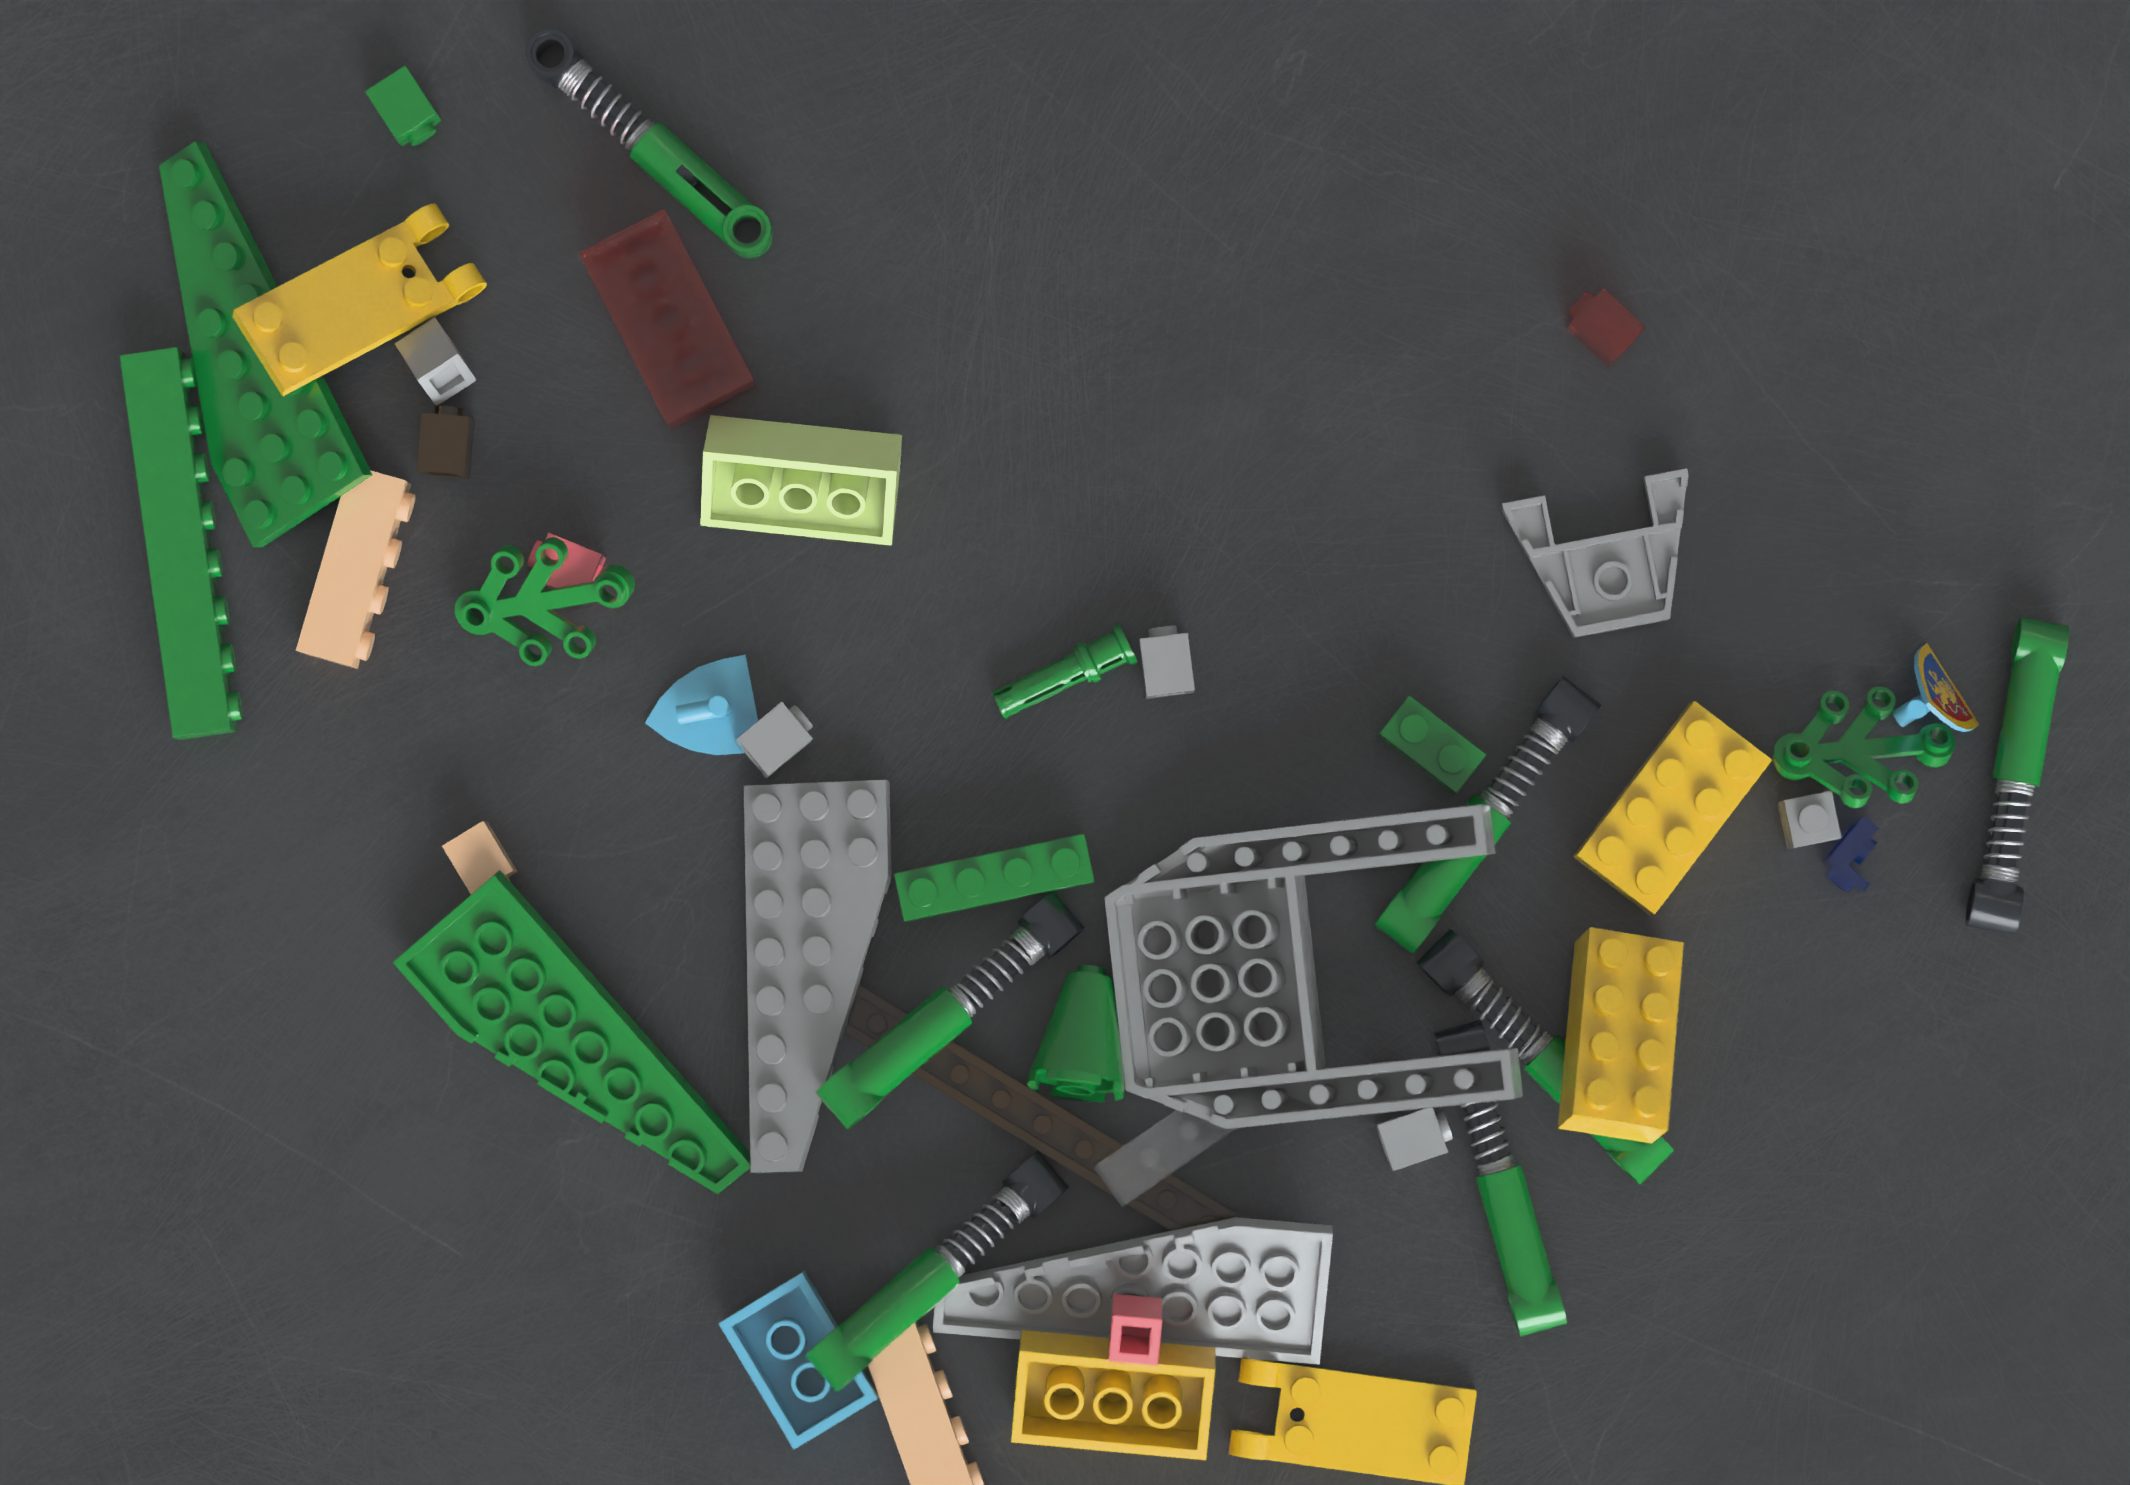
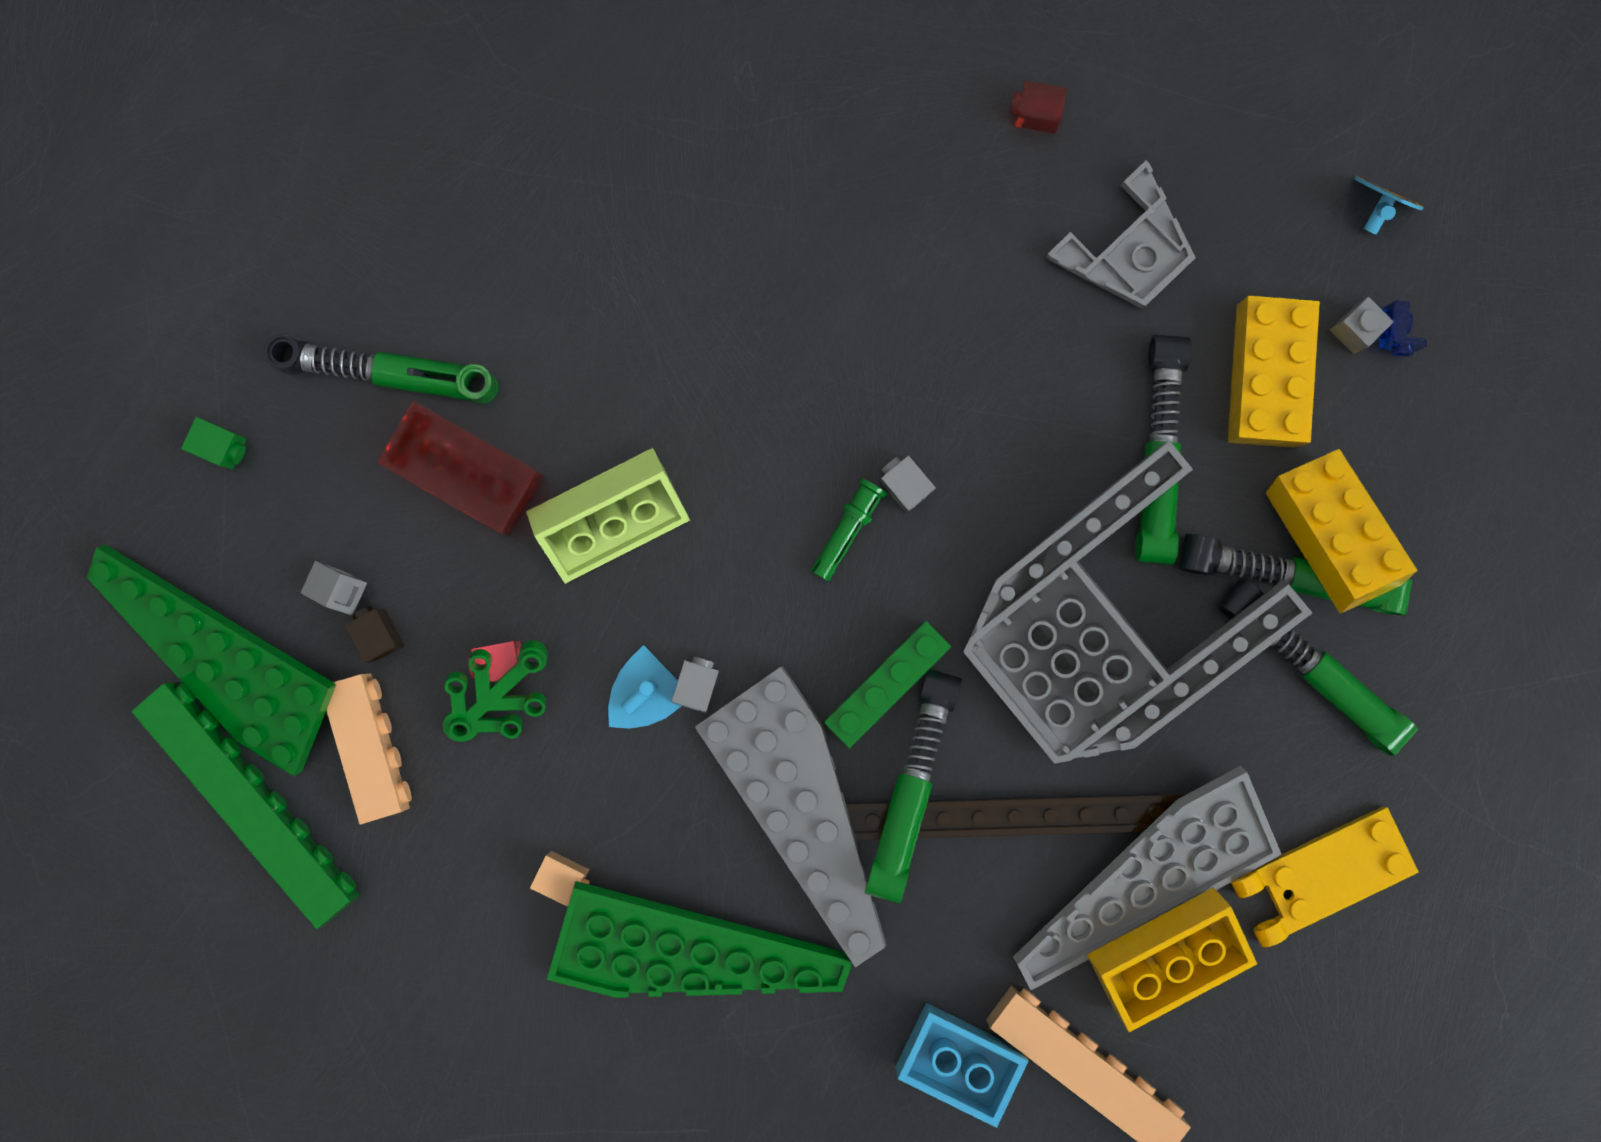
camera: 35 degrees left, 0 degrees up
yellow hinge [232,203,487,397] -> none
piece [805,1151,1069,1392] -> none
green cone [1027,965,1125,1103] -> none
clear tile [1094,1110,1238,1208] -> none
coral brick [1109,1294,1162,1365] -> none
light grey brick [1375,1107,1453,1171] -> none
green brick [1377,695,1486,795] -> none
green plant [1772,686,1956,808] -> none
piece [1965,617,2069,934] -> none

